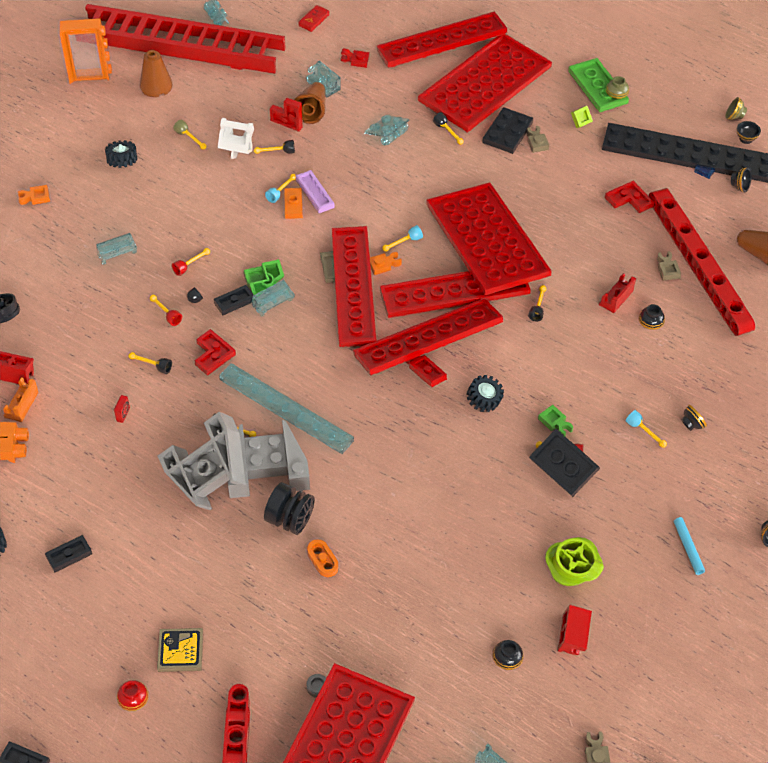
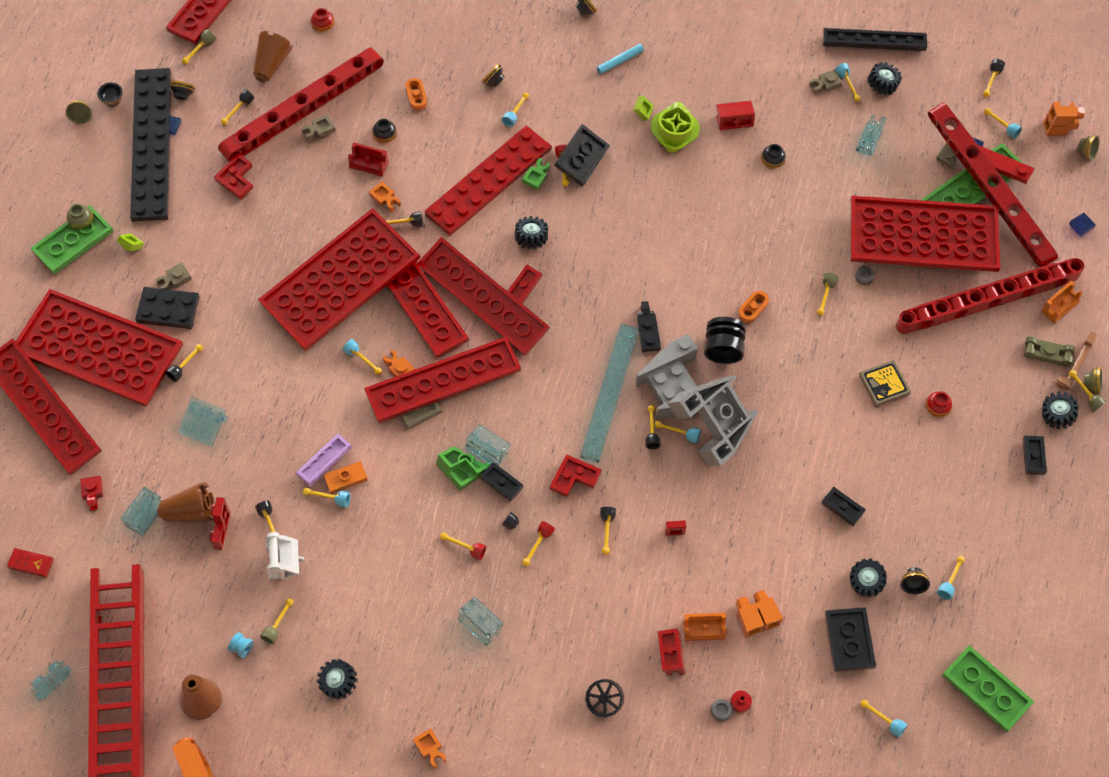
camera: 110 degrees left, 10 degrees up
none -> hinge [221,89,255,125]
none -> medium azure wheel [228,632,254,658]
none -> orange plate [369,181,401,212]
none -> orange plate [405,78,427,110]
none -> red plate [424,125,552,236]
none -> lime plate [633,95,654,121]
none -> black hinge [637,301,661,352]
none -> hinge [817,273,839,316]

